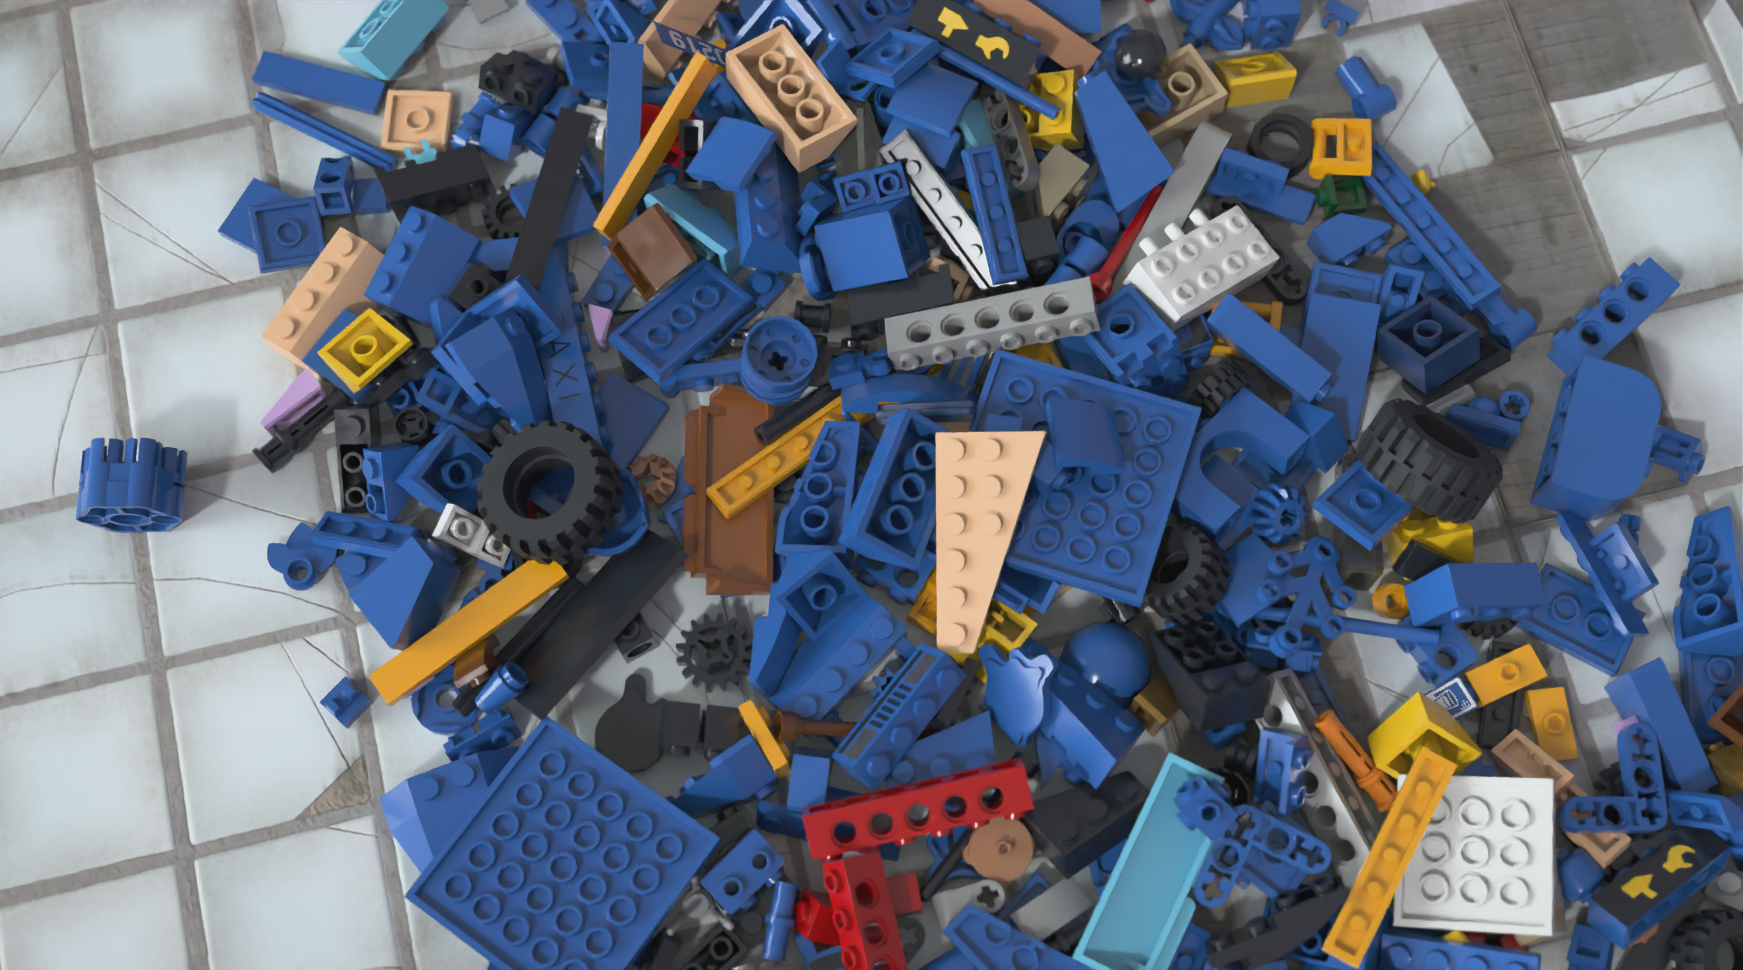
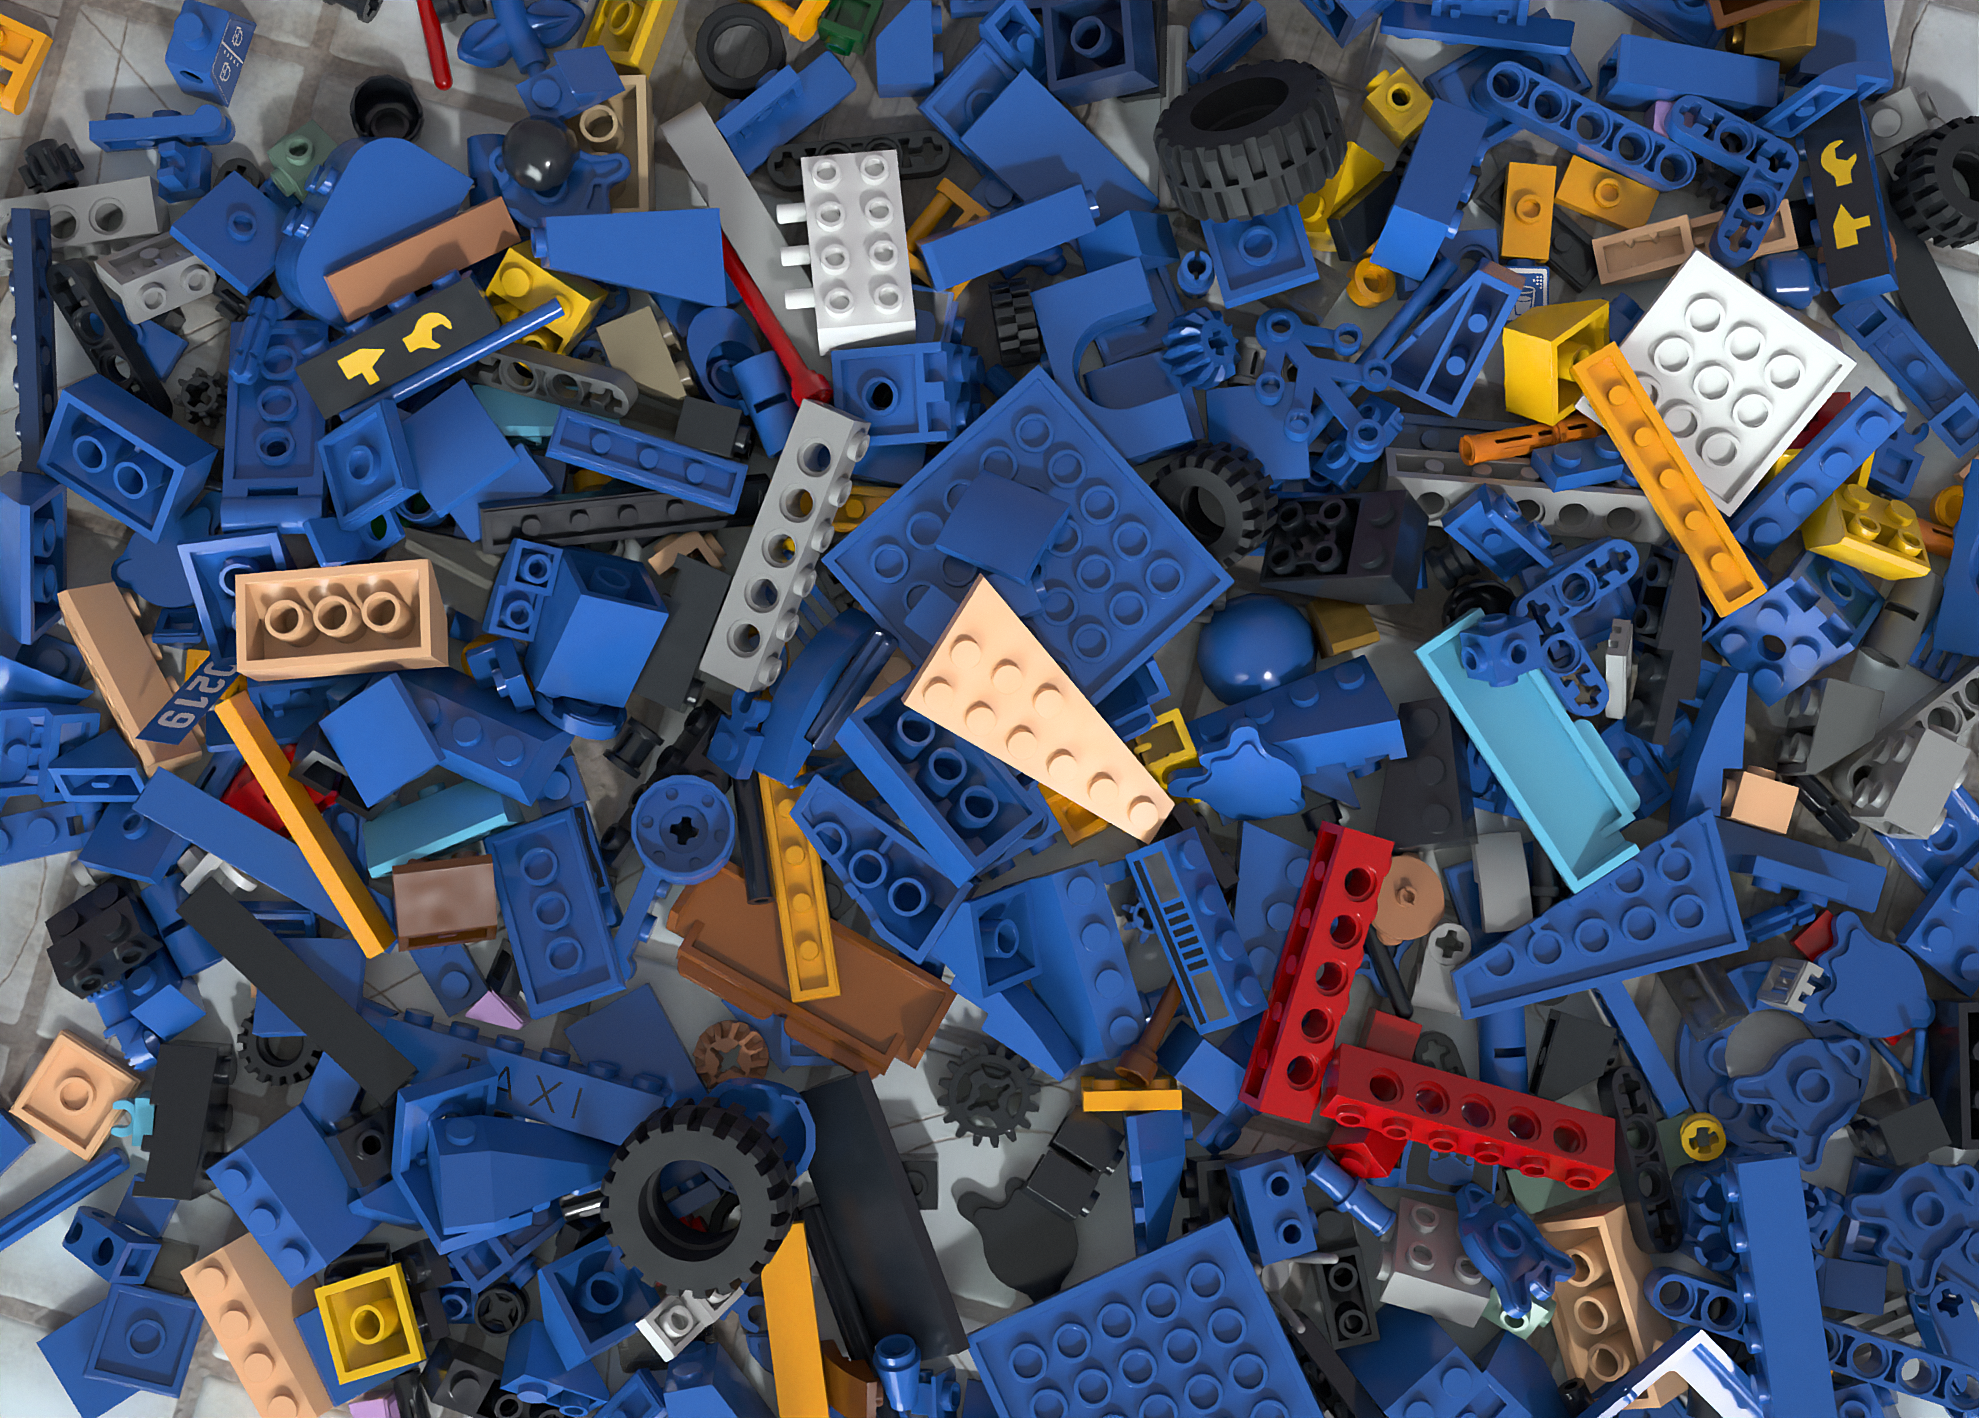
camera: 65 degrees left, 15 degrees up
none -> blue slope [515,45,625,121]
none -> blue arm [997,245,1067,280]
none -> blue pin [1177,251,1215,299]
none -> yellow brick [1361,67,1434,149]
none -> blue wedge [1370,257,1526,418]
none -> blue beam [1474,61,1696,194]
none -> blue hinge [1530,435,1640,493]
none -> light grey tile [1606,618,1633,719]

